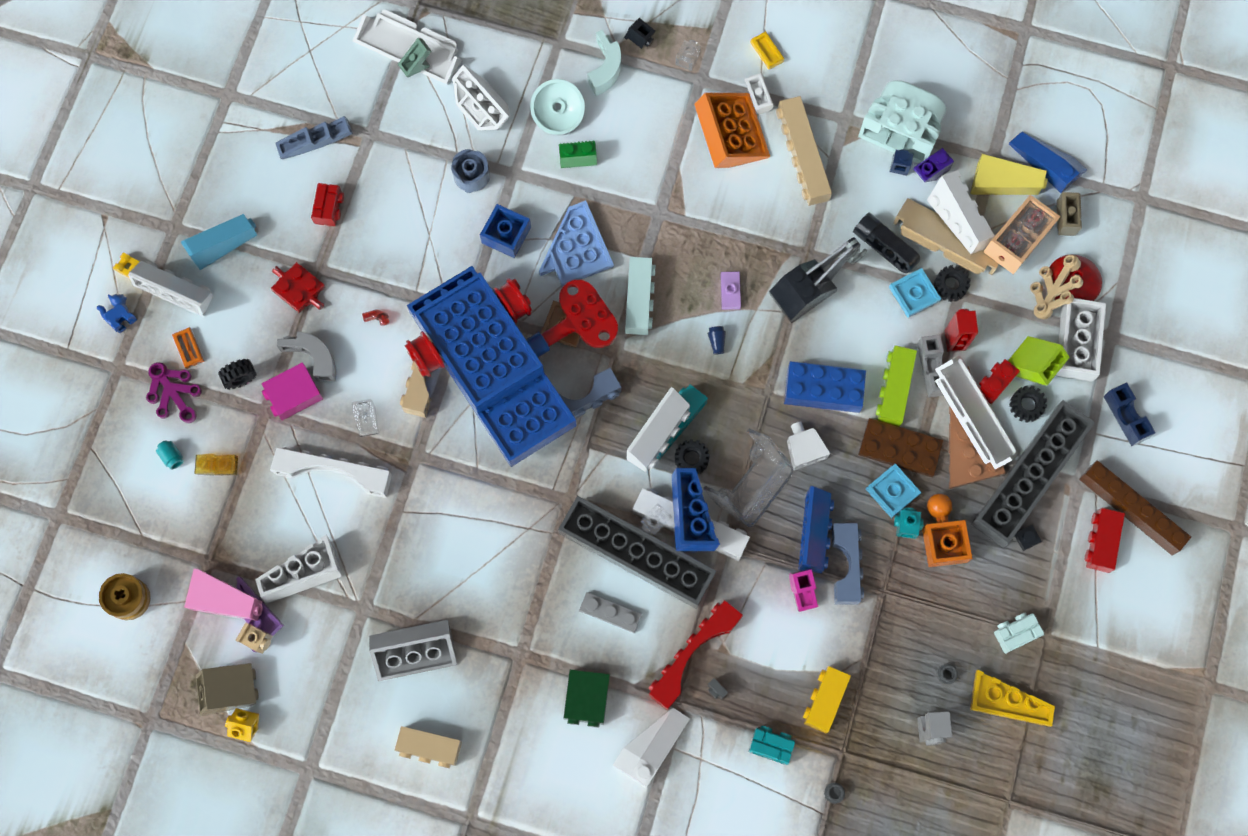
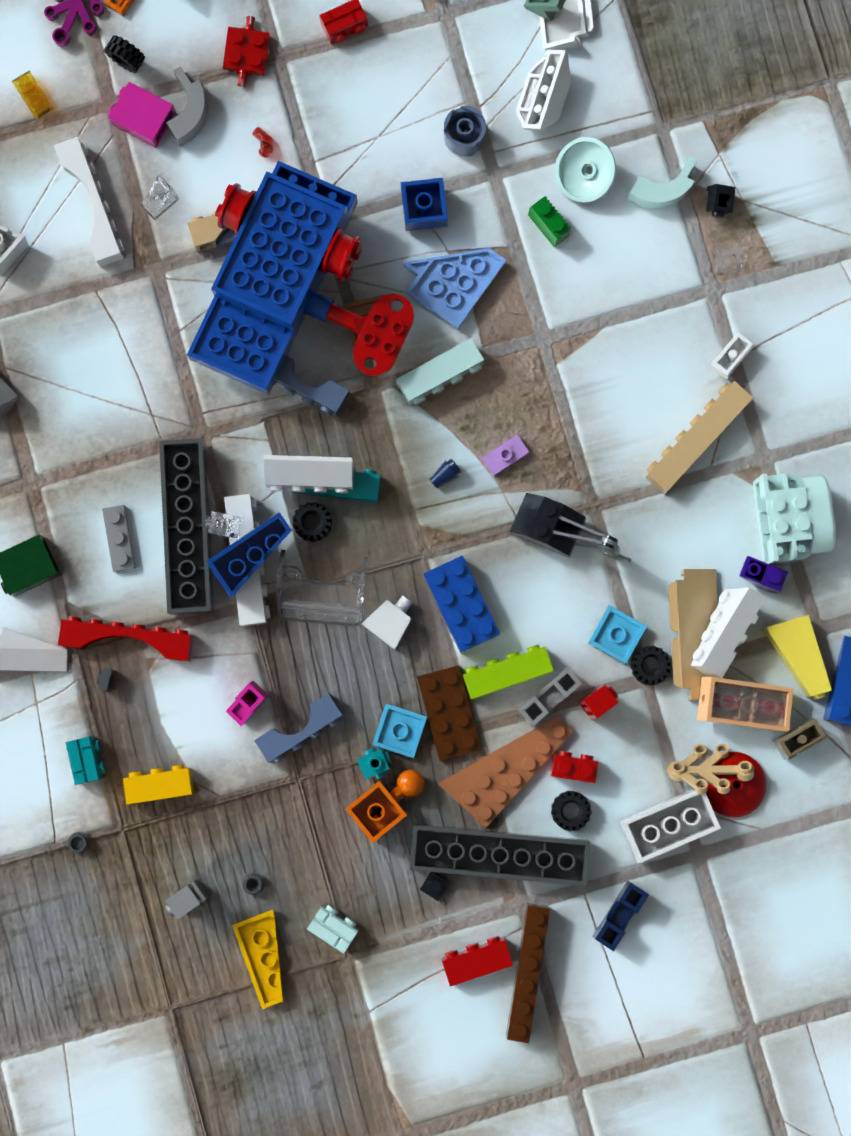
camera: 60 degrees right, 10 degrees up
teal brick [156,440,184,470] -> none
orange slope [694,93,770,168] -> none
yellow tile [750,31,784,70] -> none
blue slope [798,486,834,574] -> none
black beam [853,212,920,273] -> none
dark blue brick [889,150,914,176] -> none
white slope [935,355,1019,469] -> none
lime brick [1008,336,1070,386] -> none

